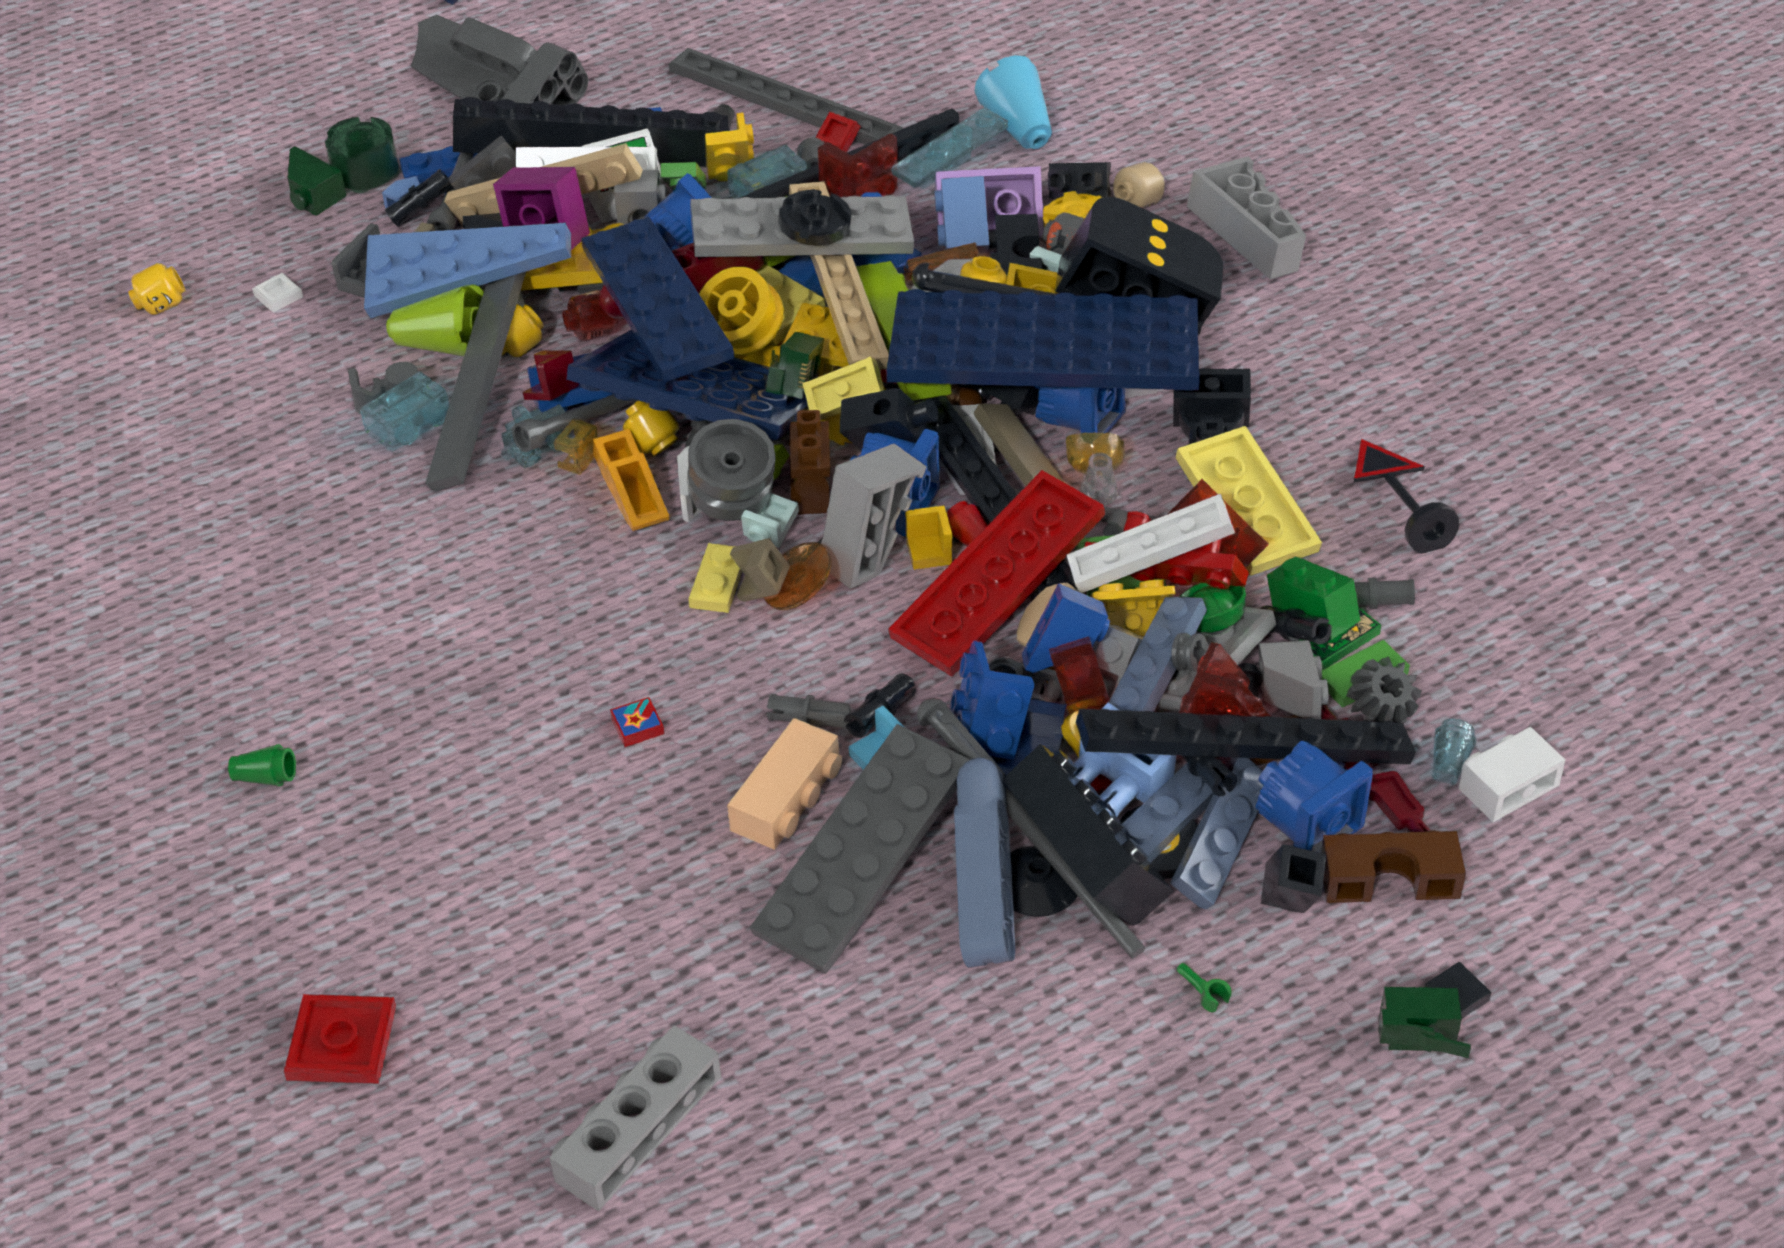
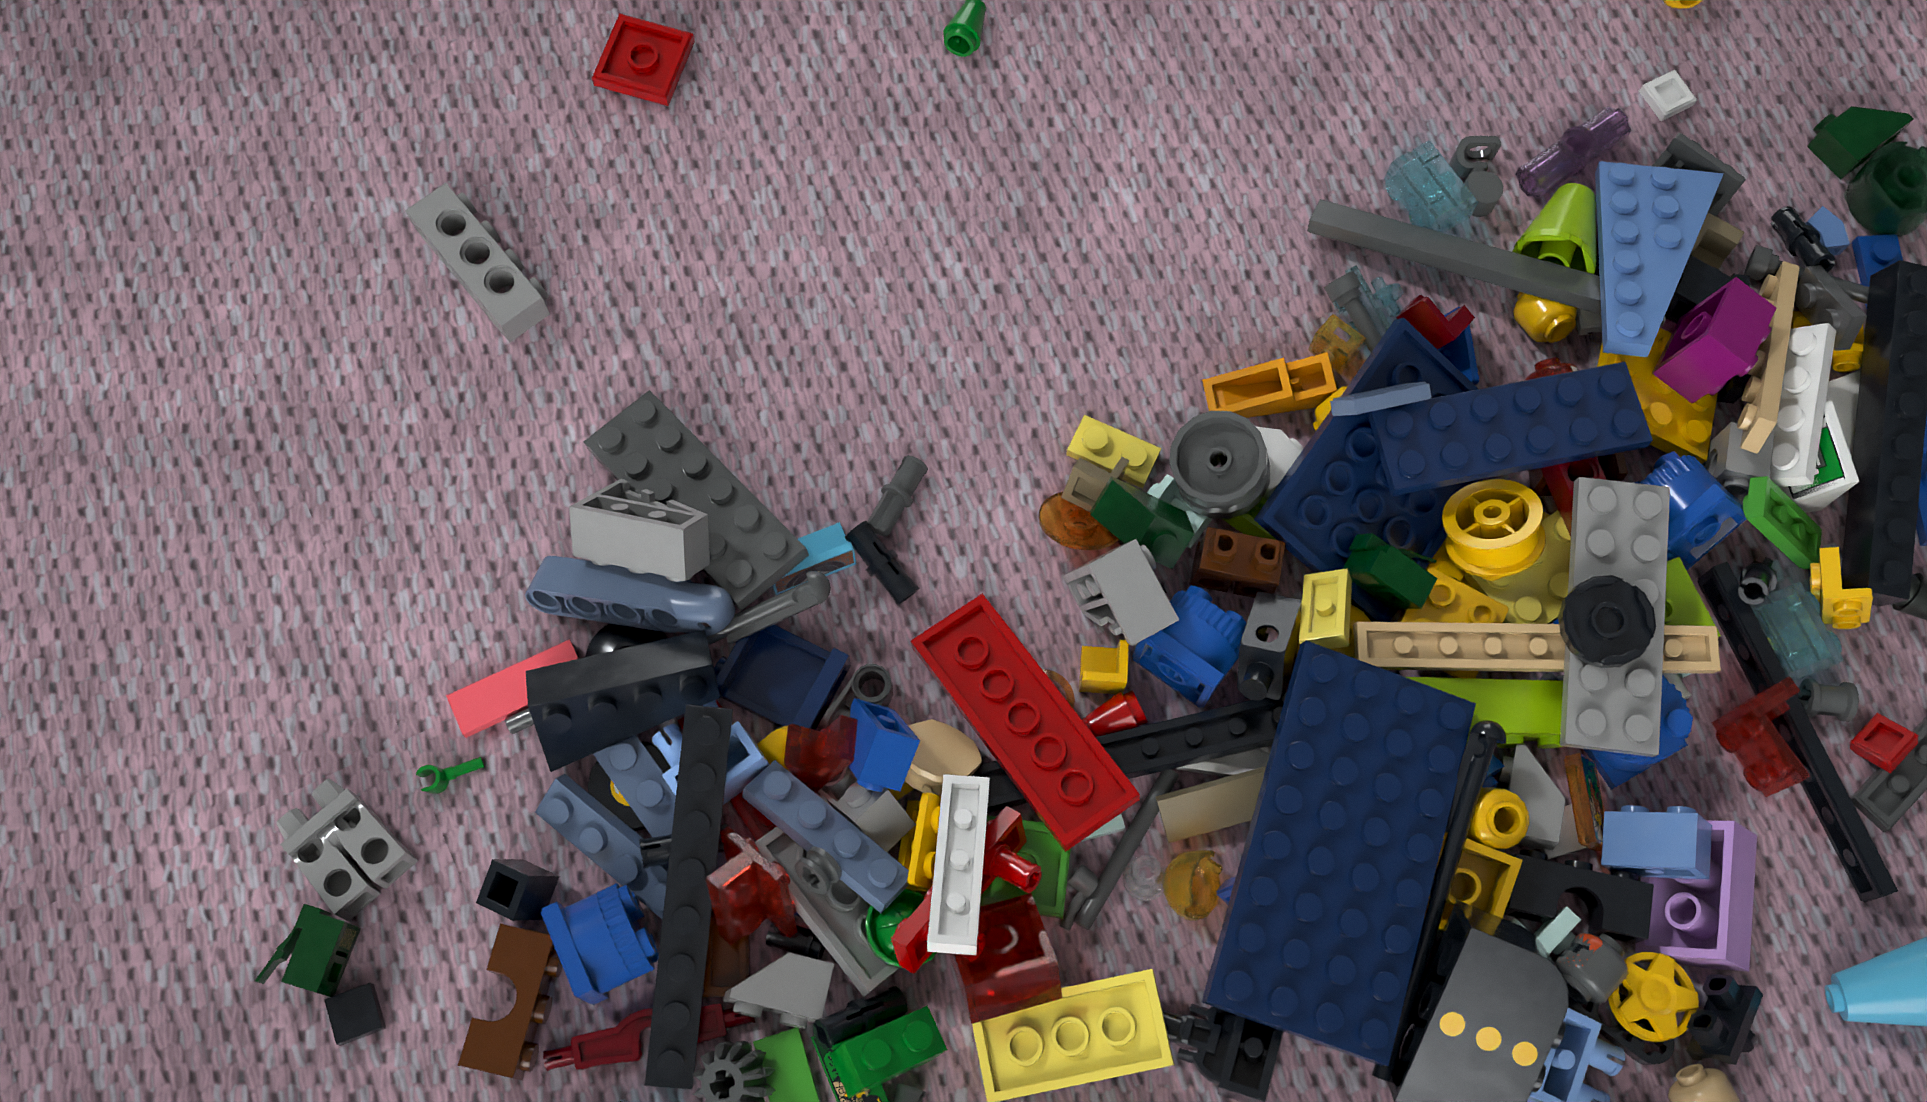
camera: 100 degrees right, 25 degrees up
tile [610,697,664,747] -> none
light nougat brick [727,718,842,850] -> none
clear light blue bracket [892,108,1008,189] -> none
blue bracket [950,641,1034,759] -> none
none -> light grey hips [276,778,418,921]
none -> coral tile [446,639,579,738]
none -> light grey wedge [569,479,710,582]
none -> dark green slope [1090,476,1195,569]
none -> sand blue tile [1330,382,1432,416]
none -> clear purple piece [1515,106,1631,199]
none -> black axle [1738,557,1778,605]

